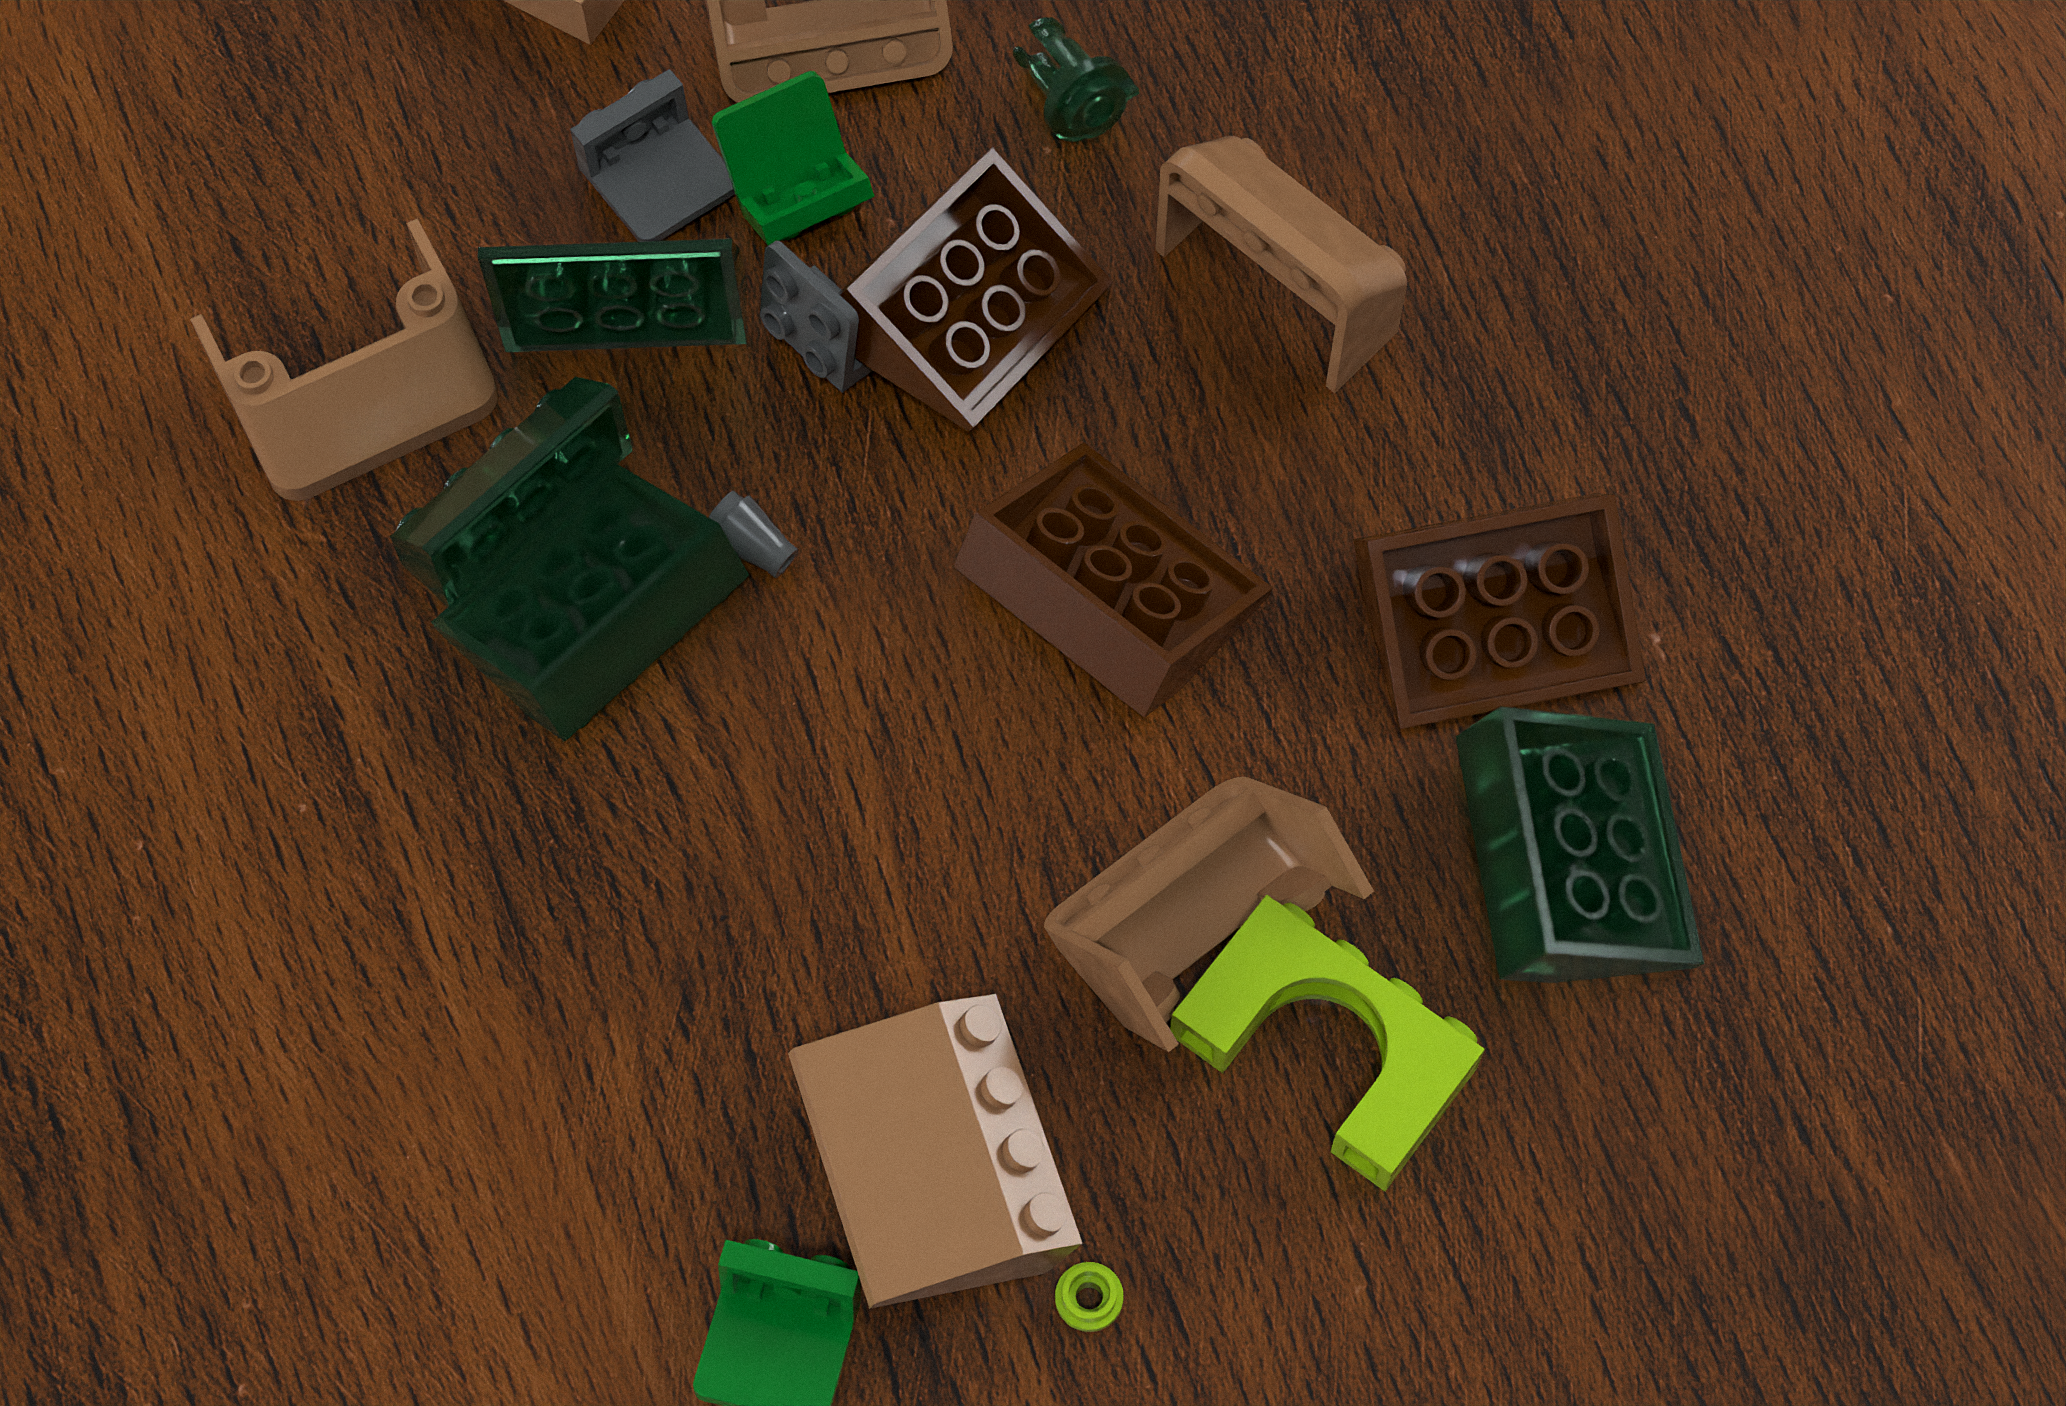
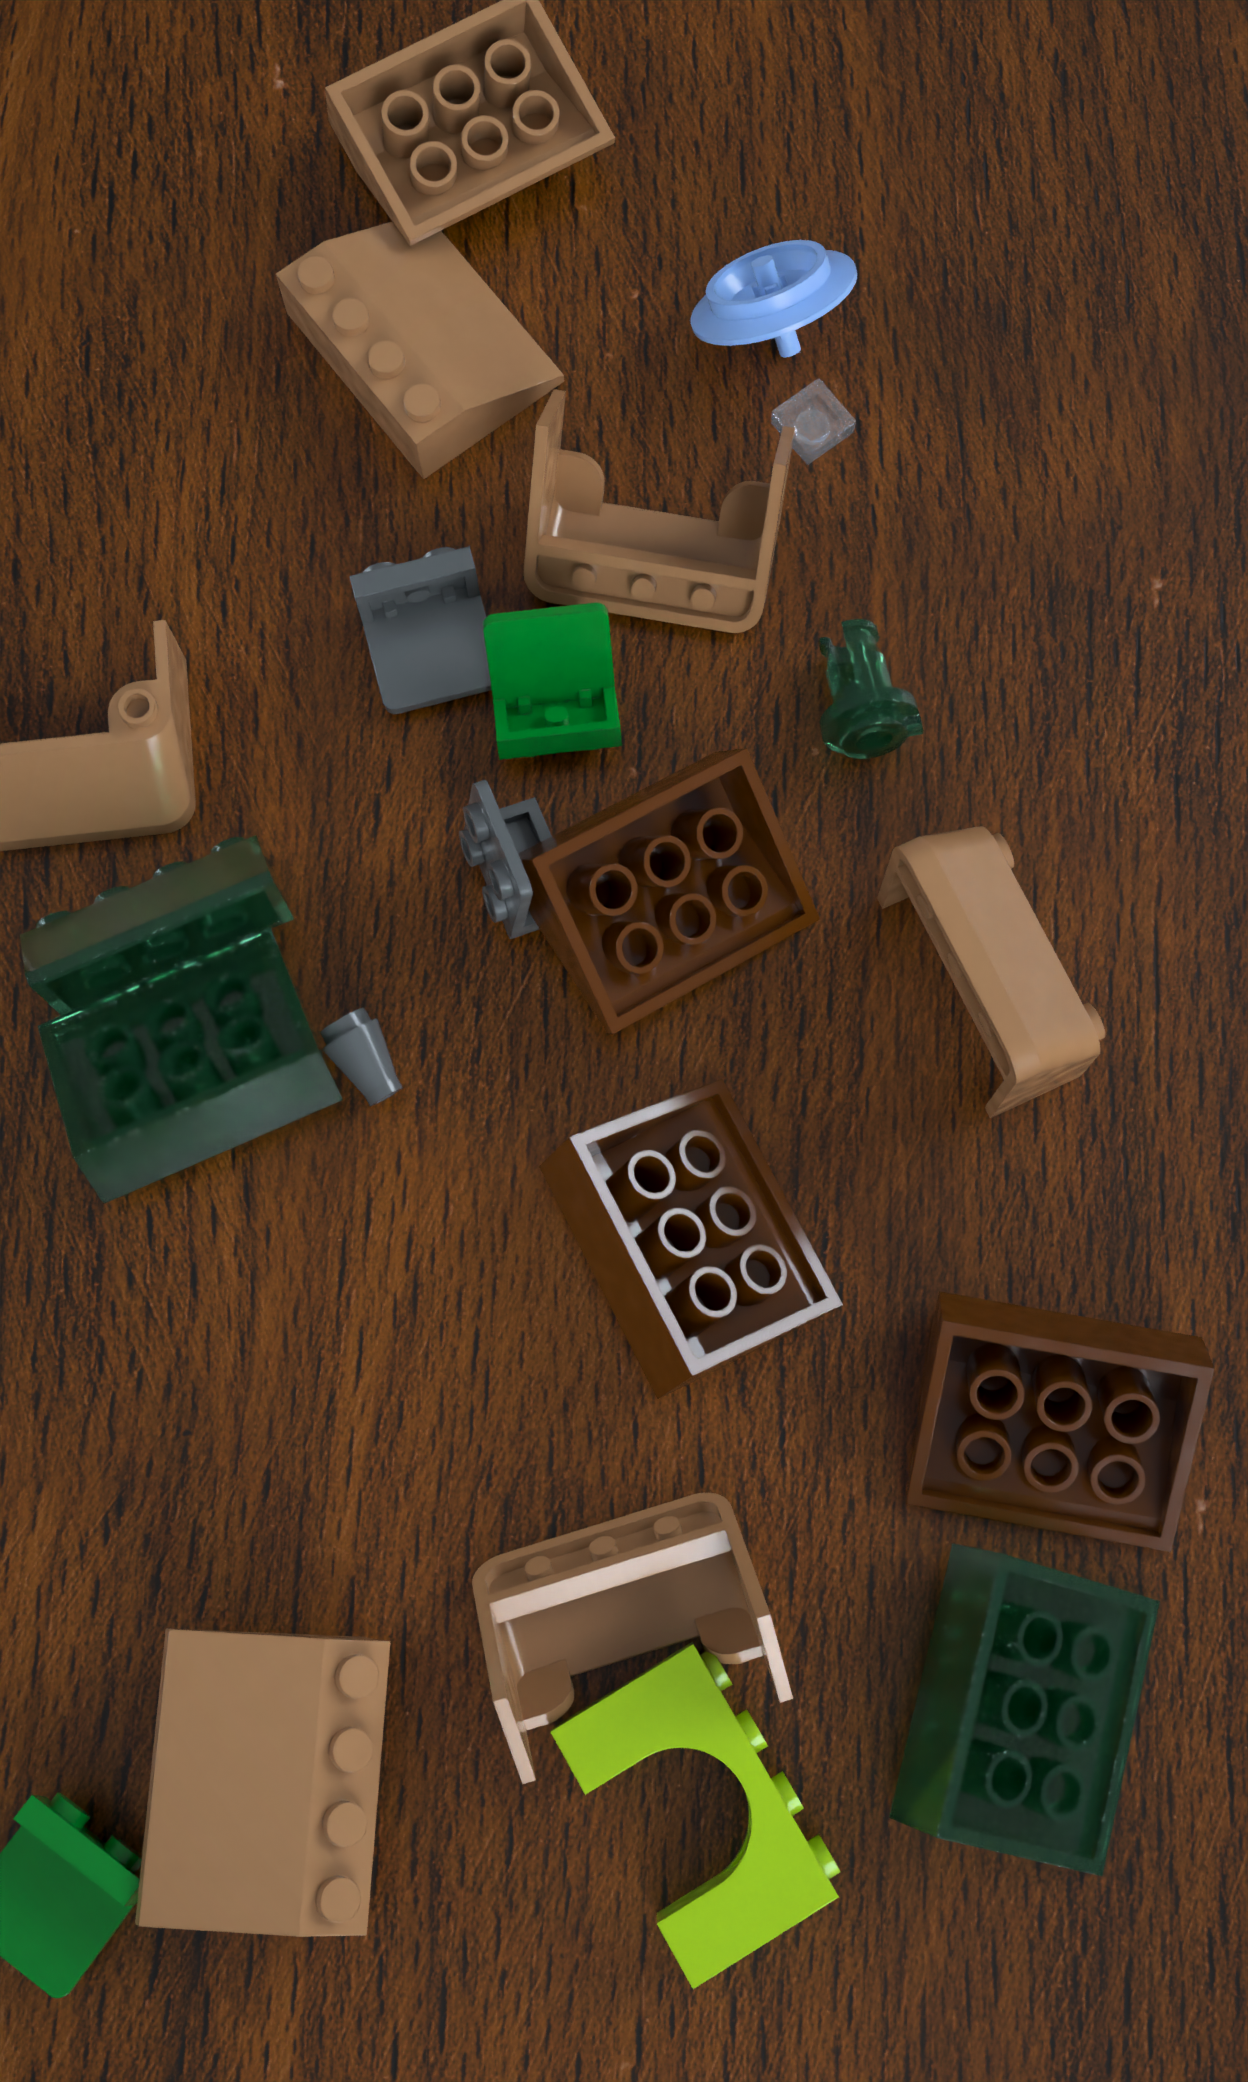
camera: 25 degrees right, 10 degrees up
clear green slope [478,239,747,352] -> none
lime plate [1055,1262,1123,1332] -> none

